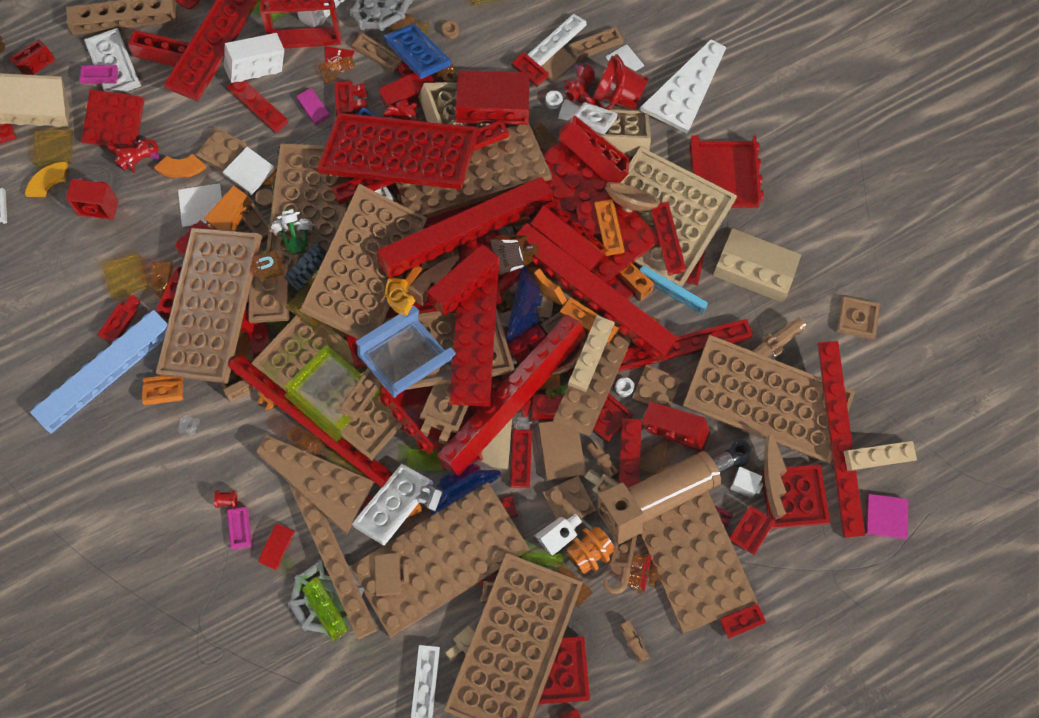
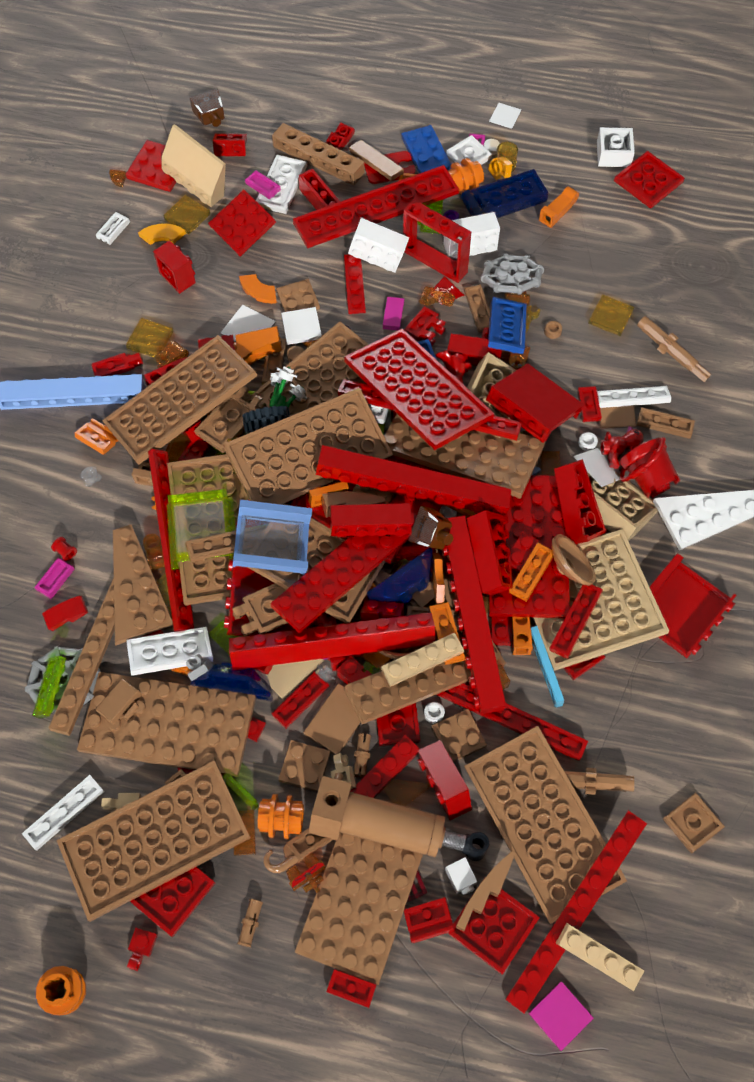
camera: 45 degrees right, 5 degrees down
red animal [107,139,159,173] -> none
clear orange brick [251,250,284,281] -> none
light orange tile [385,278,415,316] -> none
white torso [534,514,582,556] -> none
white tile [575,103,618,134] -> none
white sticker [606,44,644,71] -> none
tan slope [713,228,801,303] -> none

